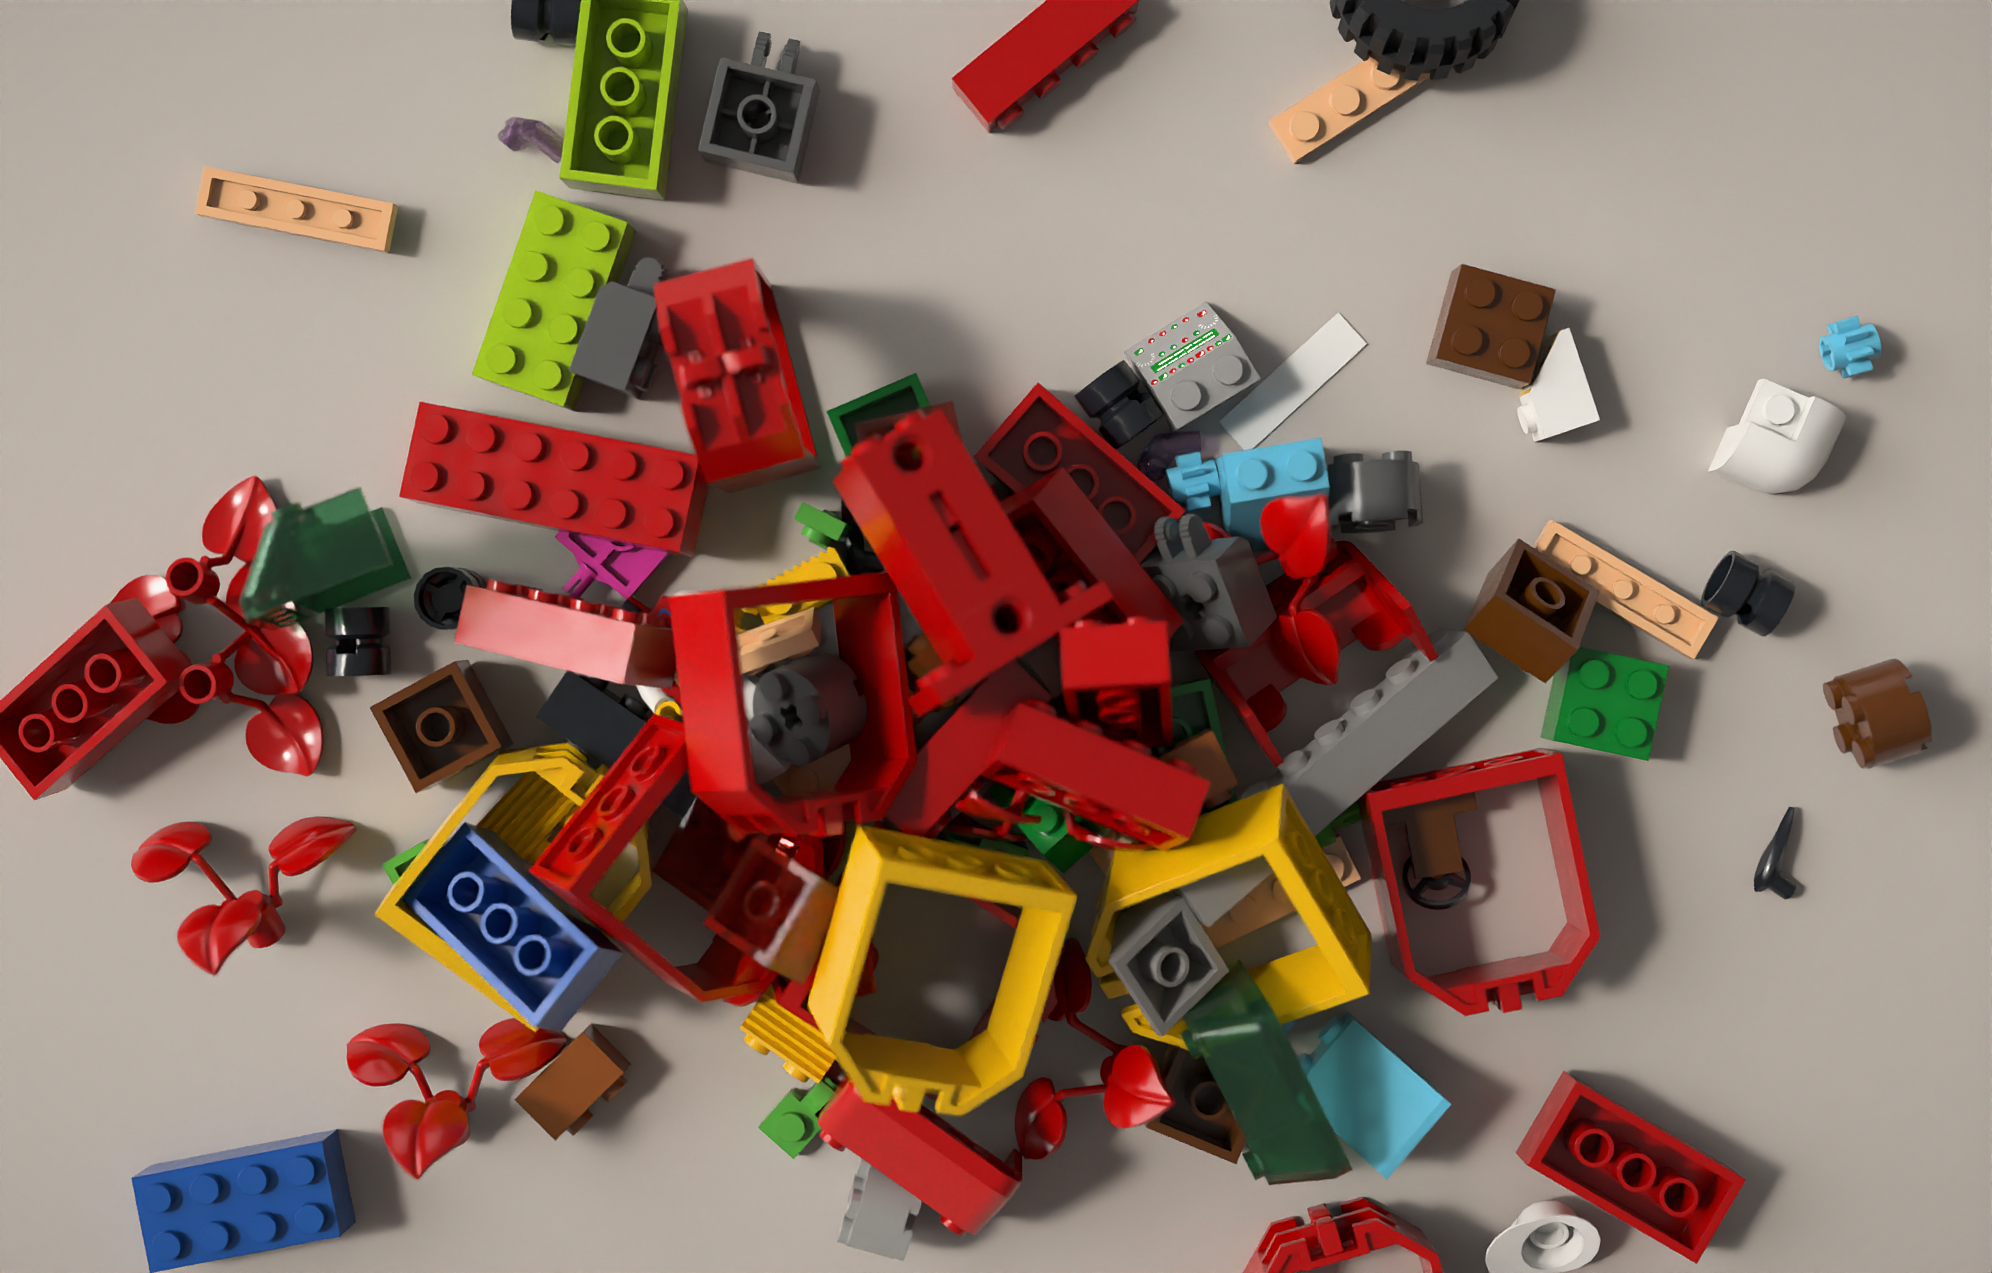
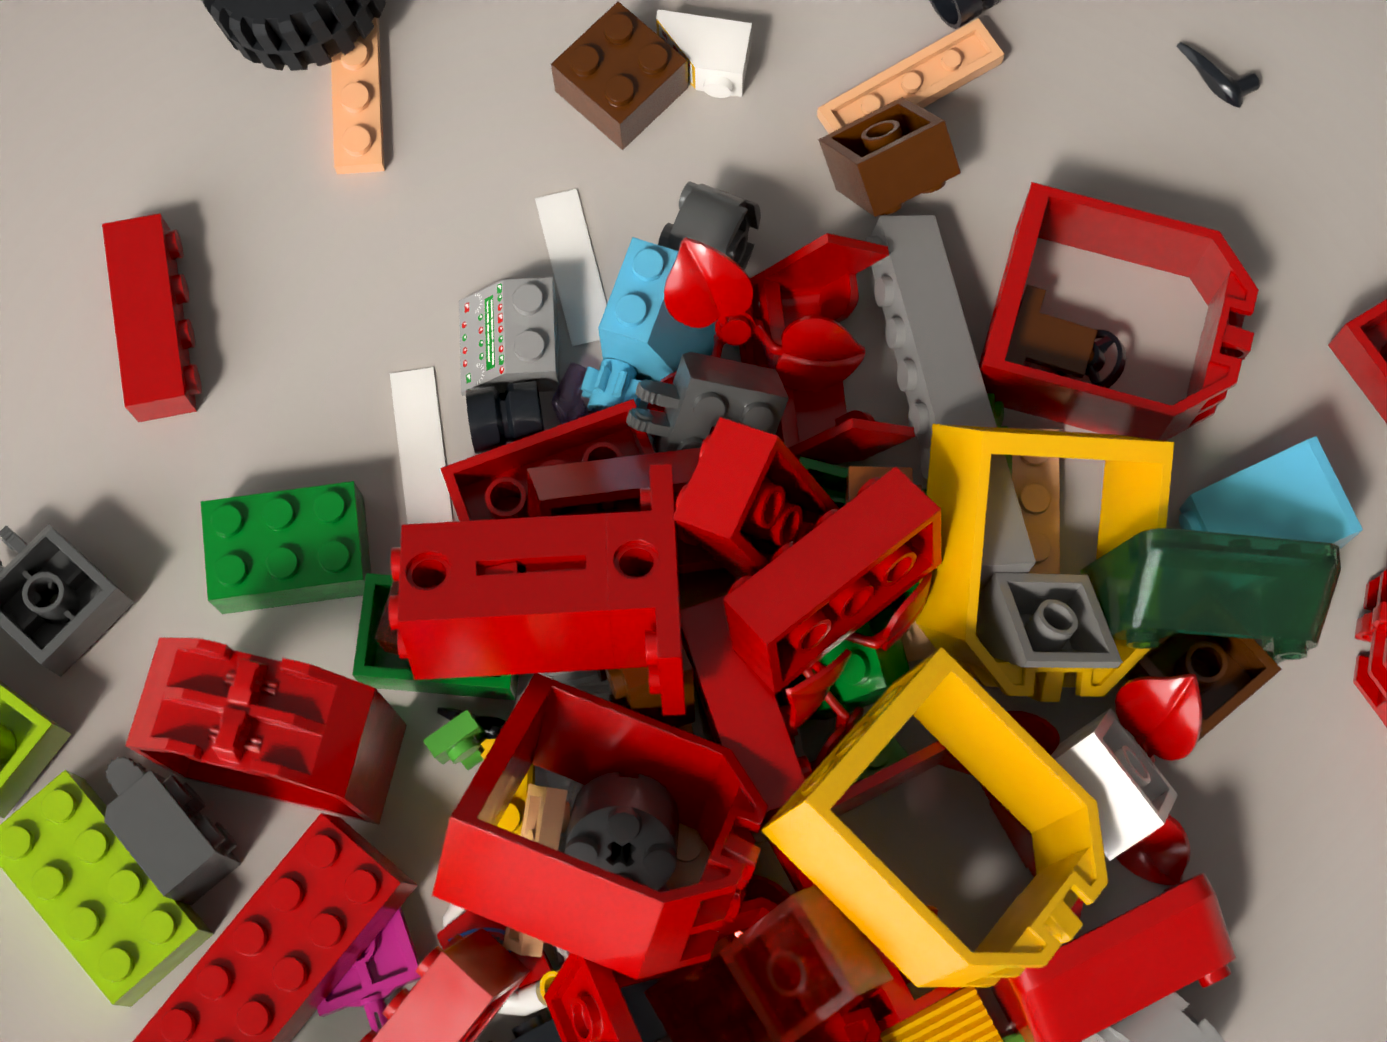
camera: 60 degrees left, 15 degrees down
green brick [1540,646,1669,761] -> none
none -> green brick [200,481,371,614]
none -> white sticker [390,367,453,524]
none -> white brick [1051,708,1178,861]

